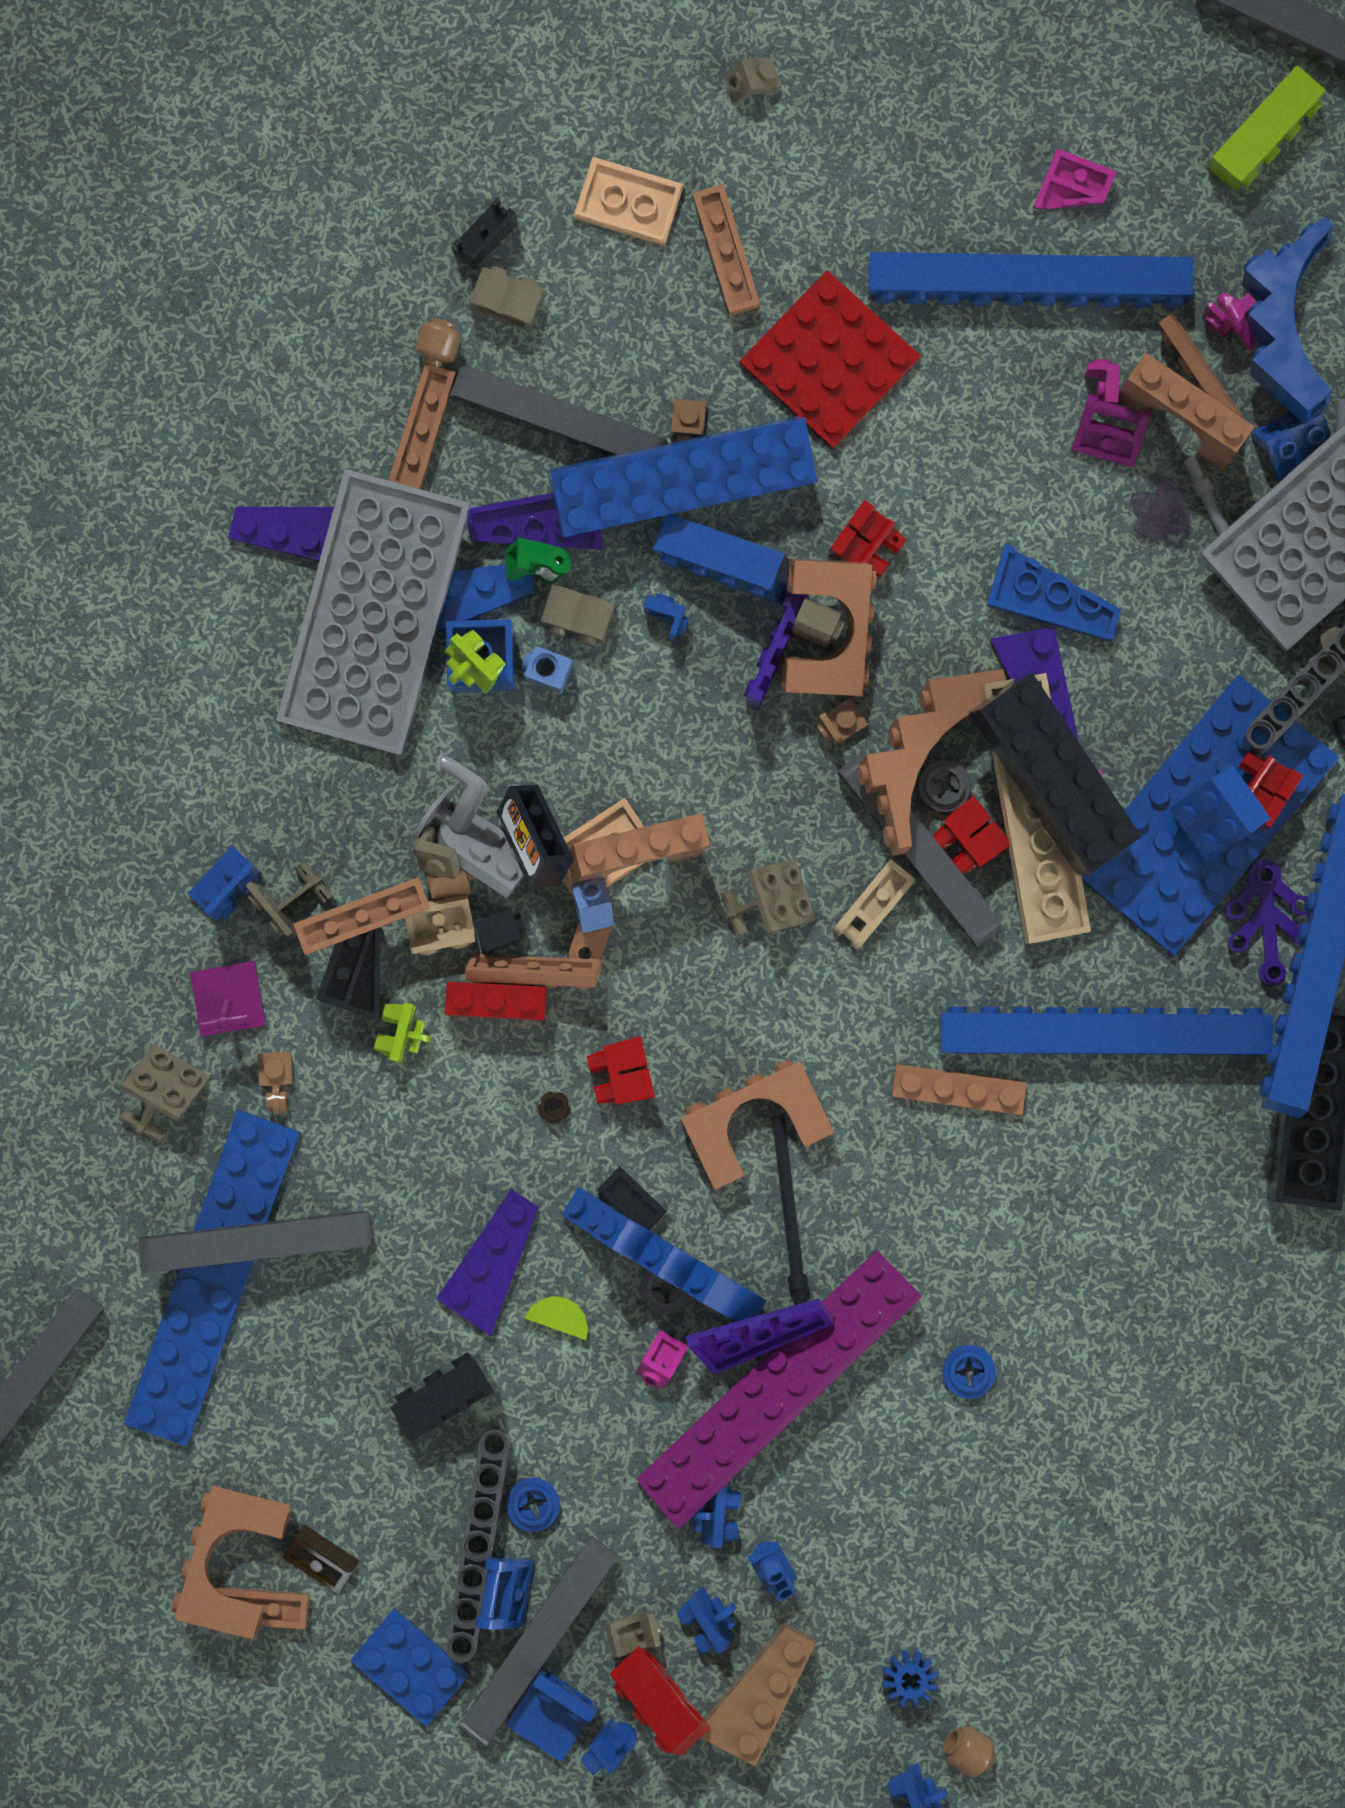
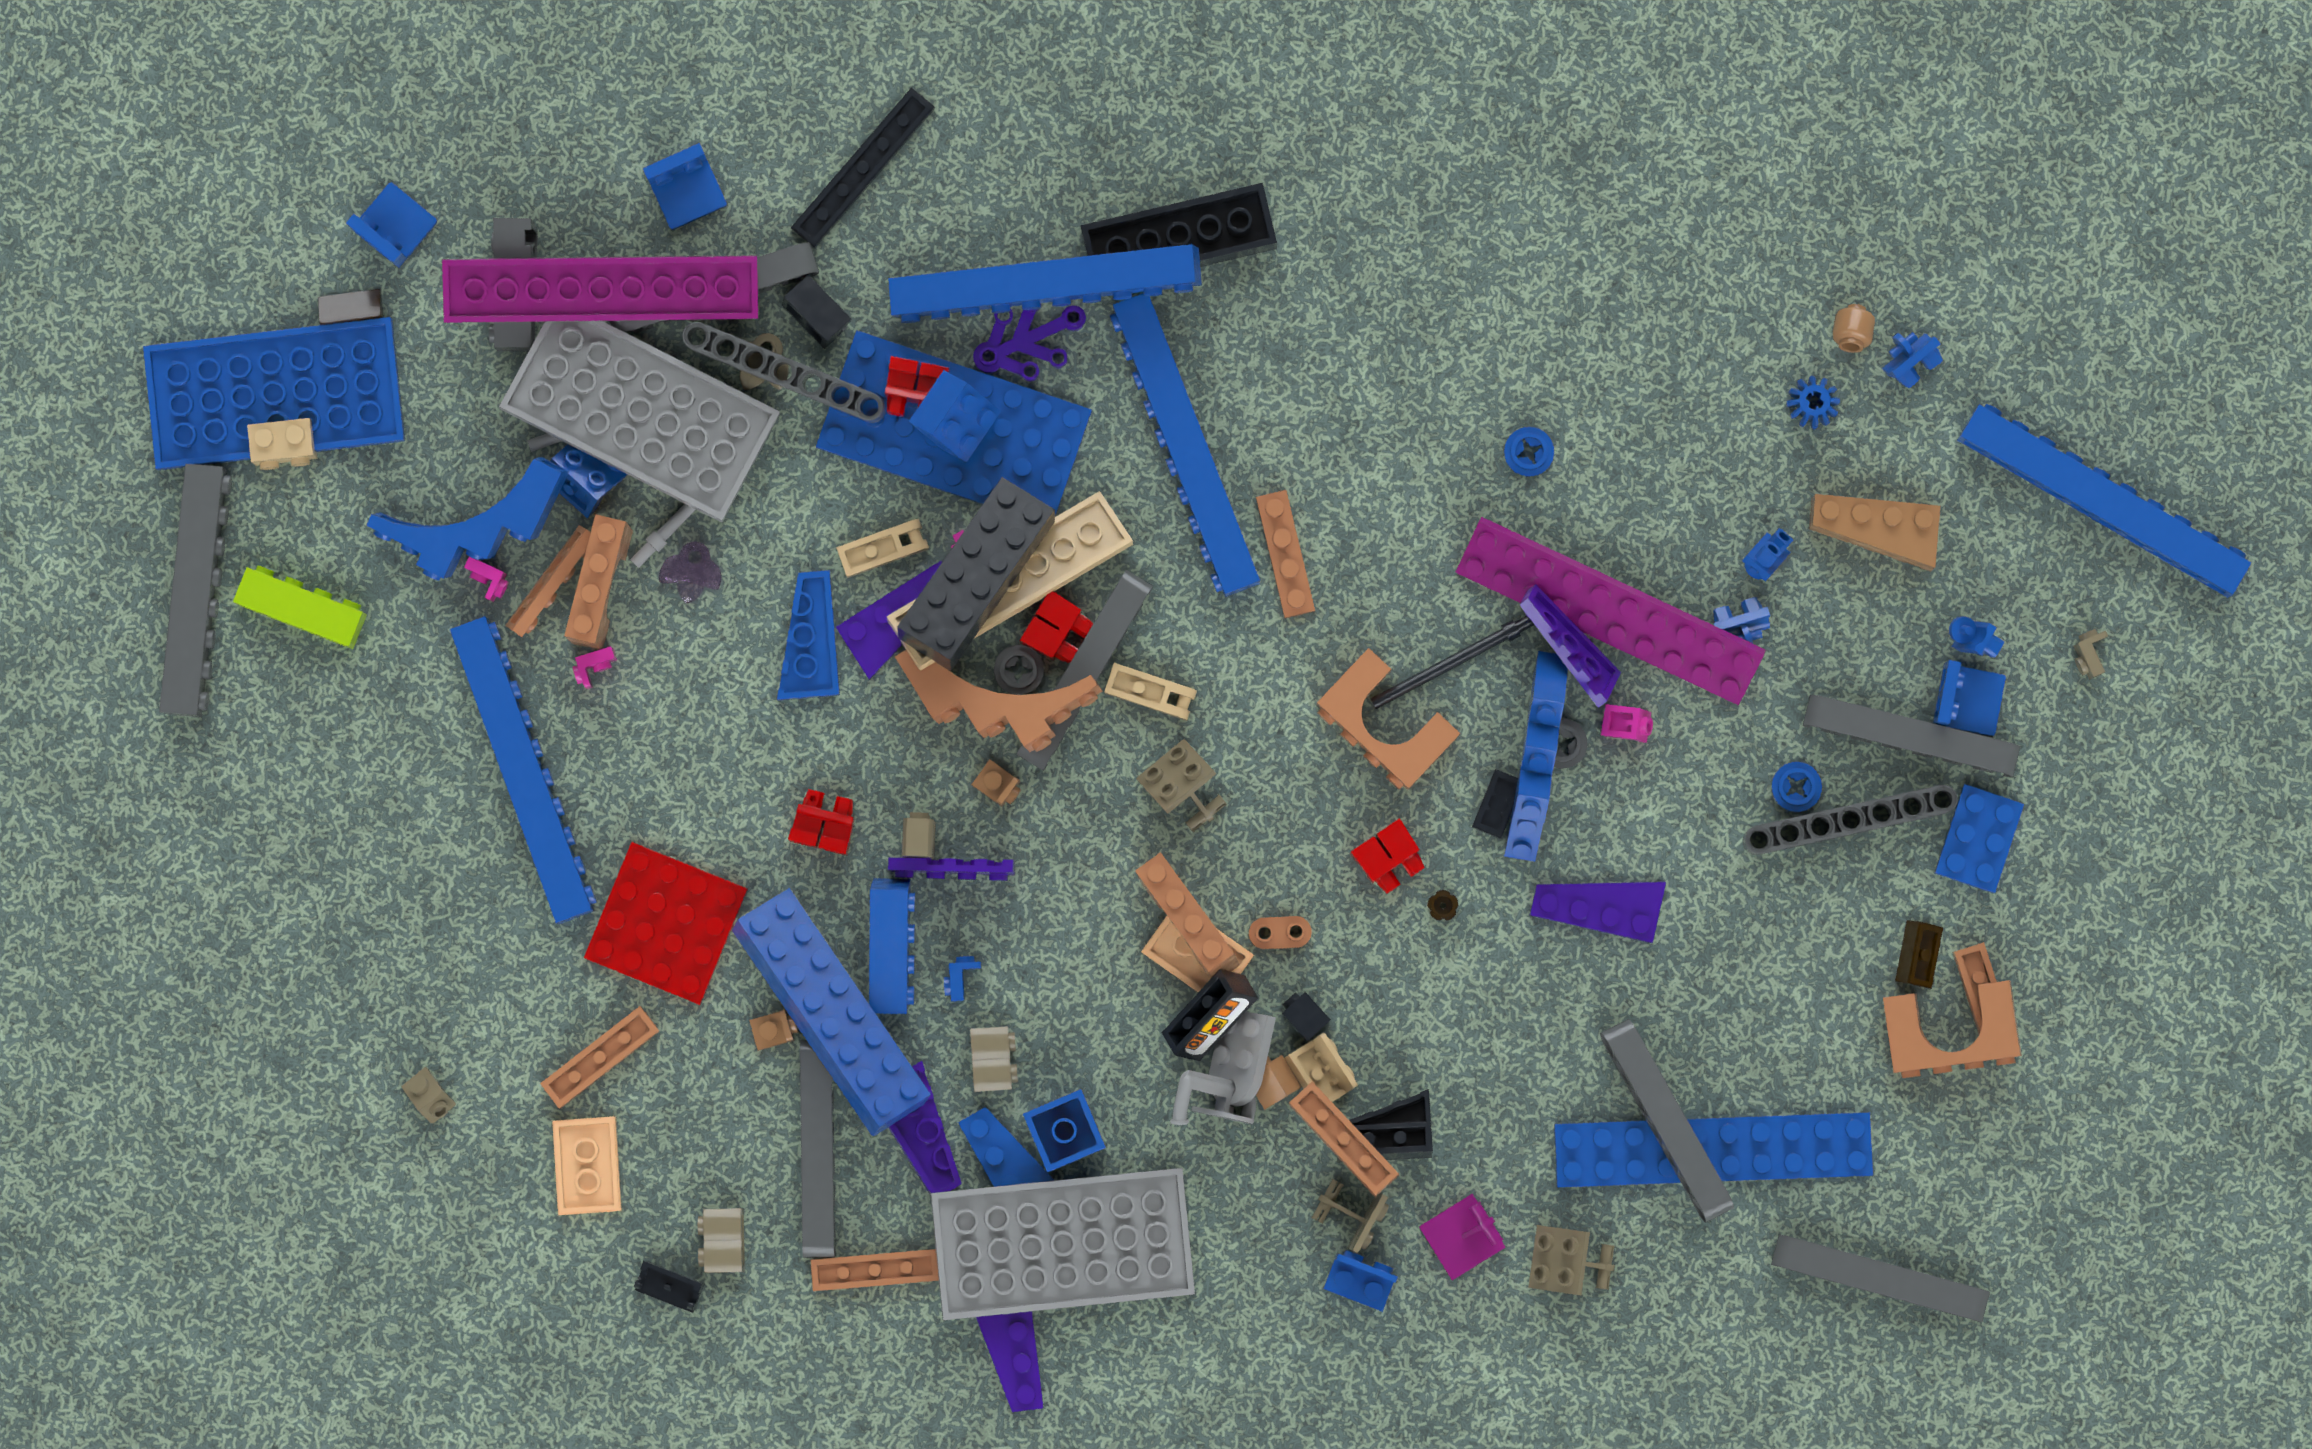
camera: 110 degrees left, 0 degrees up
medium nougat plate [257,1051,293,1115] -> none
lime hips [374,1002,432,1063] -> none
black wedge [390,1352,498,1442] -> none
dark tan bracket [413,826,460,879] -> none
medium nougat head [415,318,461,368] -> none
lime hips [445,630,505,694] -> none
red brick [445,982,547,1022] -> none
nougat plate [465,954,601,989] -> none
blue plate [475,1557,534,1630] -> none
green leg [506,537,572,584] -> none
medium blue brick [521,646,573,694] -> none
lime tile [524,1296,588,1340] -> none
medium blue brick [571,877,614,933] -> none
dark tan bracket [604,1612,661,1658] -> none
red brick [610,1646,711,1755] -> none
blue hips [677,1587,737,1654] -> none
nougat arch [780,558,877,696] -> none
dark pink wing [1033,148,1117,210] -> none
magenta plate [1071,394,1151,467] -> none
dark pink piece [1217,293,1256,350] -> none
none -> tan plate [836,519,929,578]

